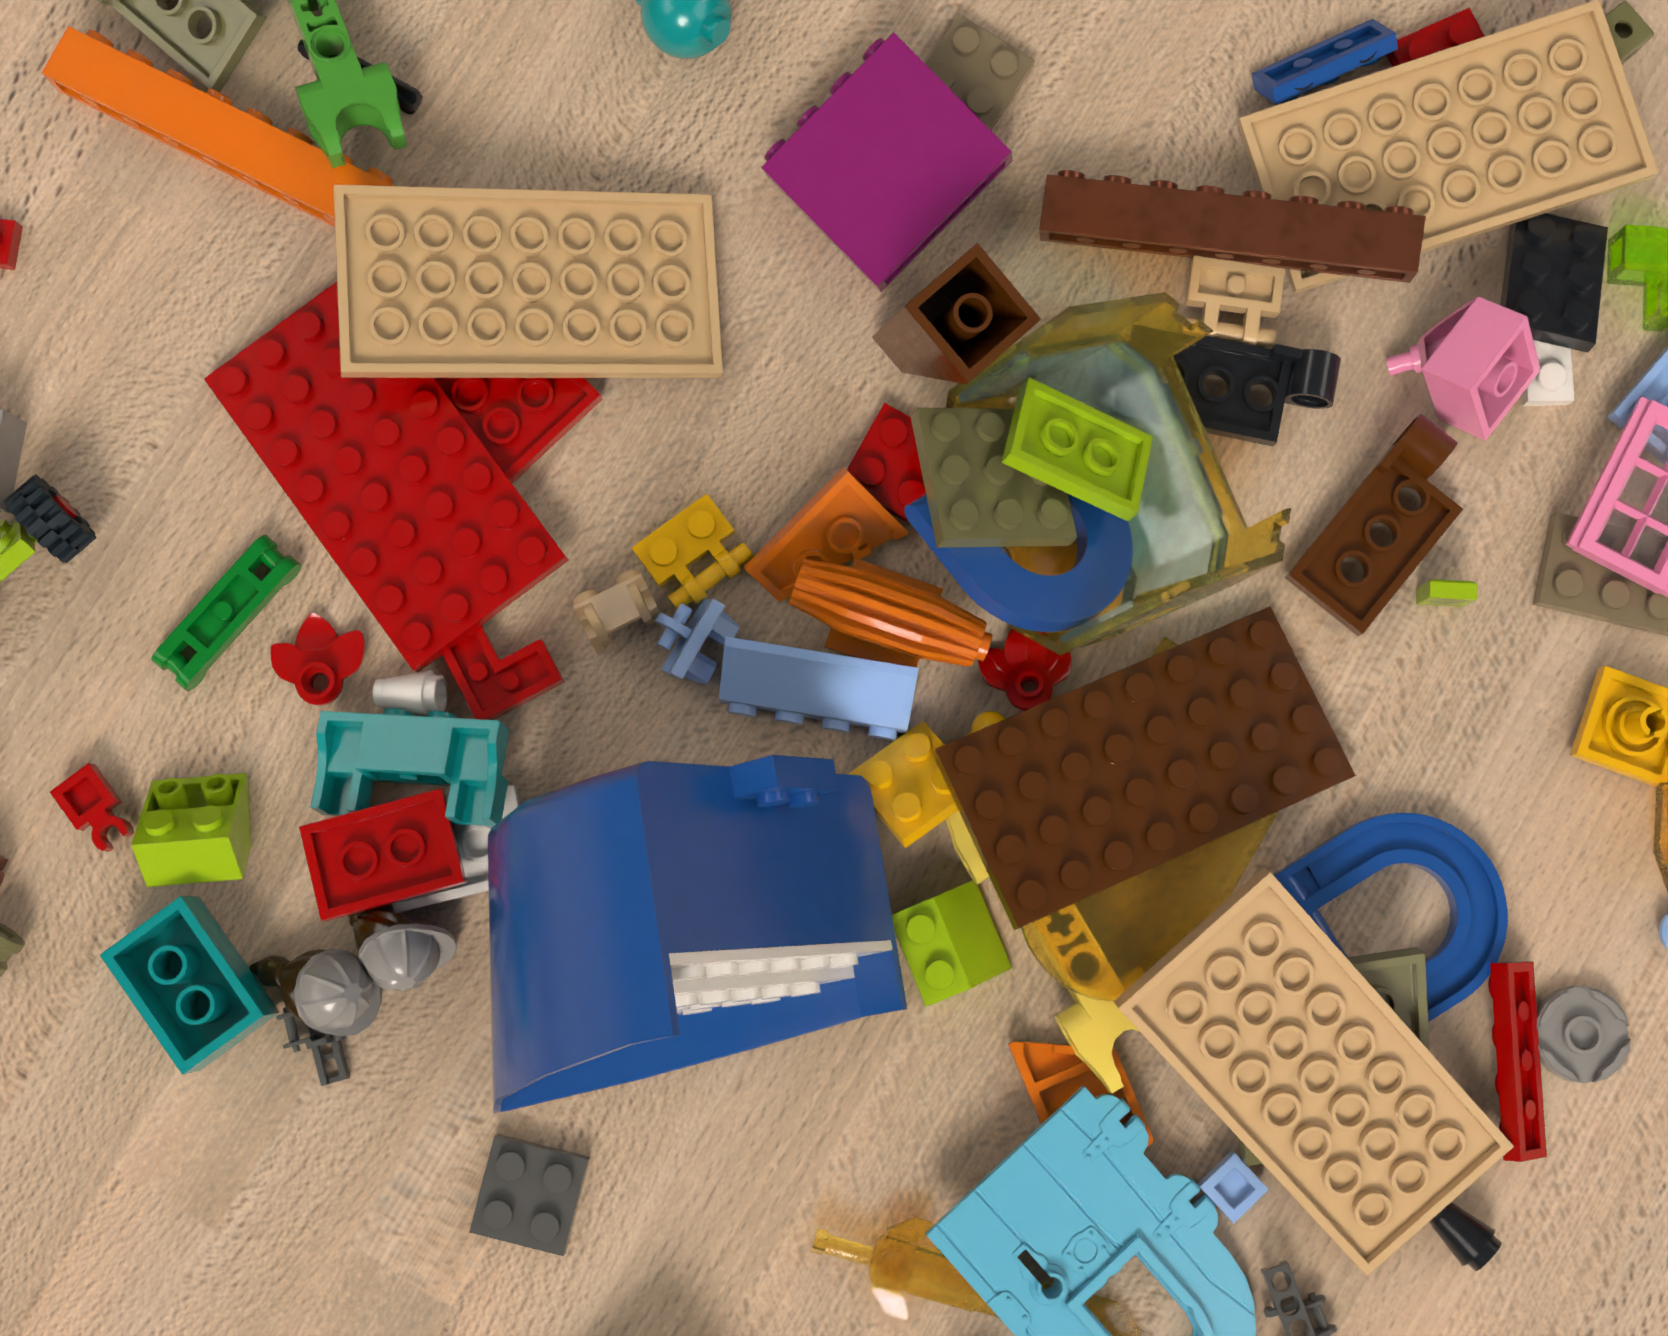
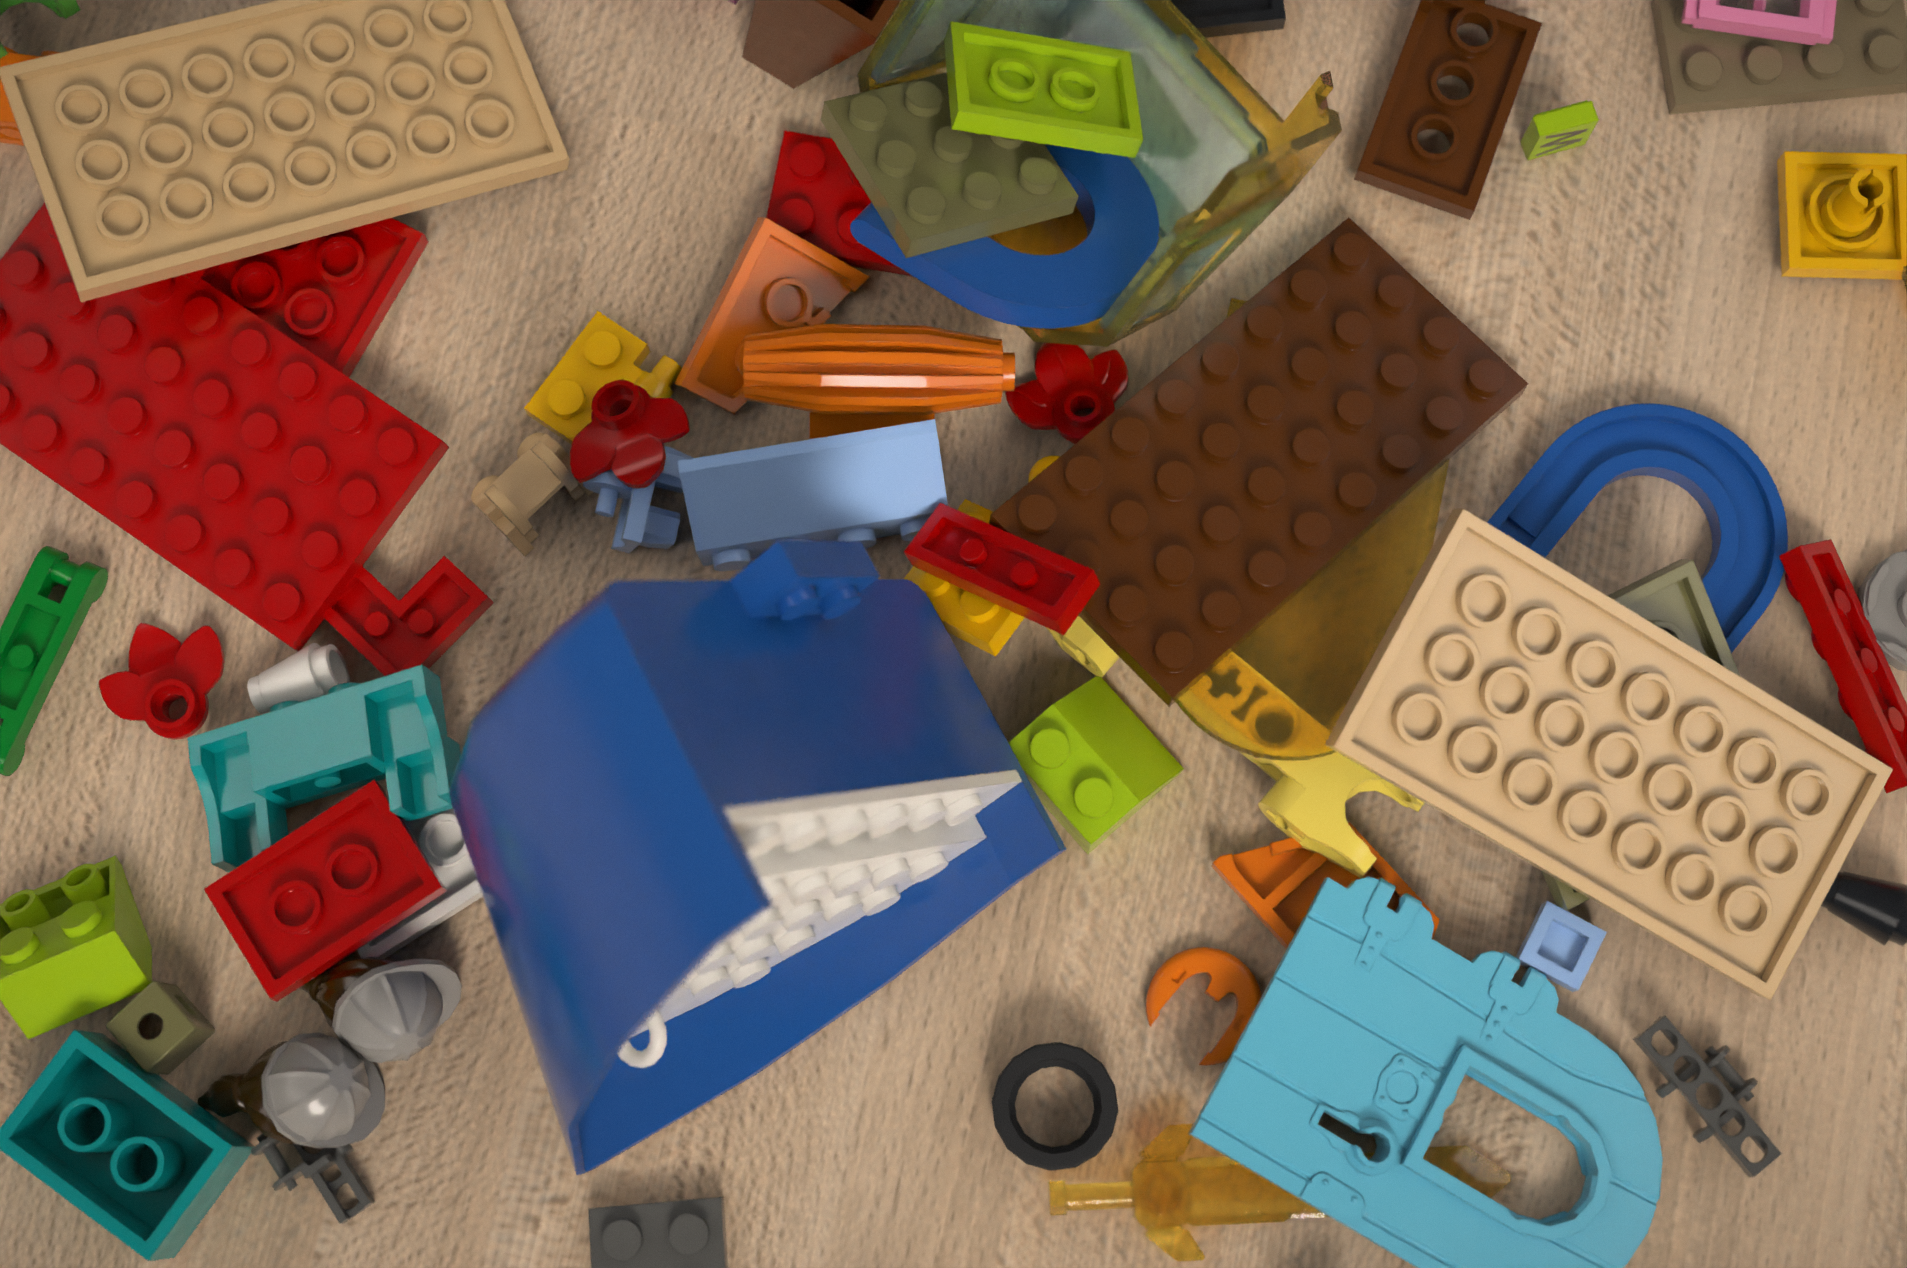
camera: 15 degrees left, 5 degrees down
none -> olive piece [106,981,215,1075]
none -> red plate [570,380,690,488]
none -> red plate [904,503,1101,635]
none -> black tyre [992,1042,1119,1171]
none -> orange head [1146,947,1262,1066]

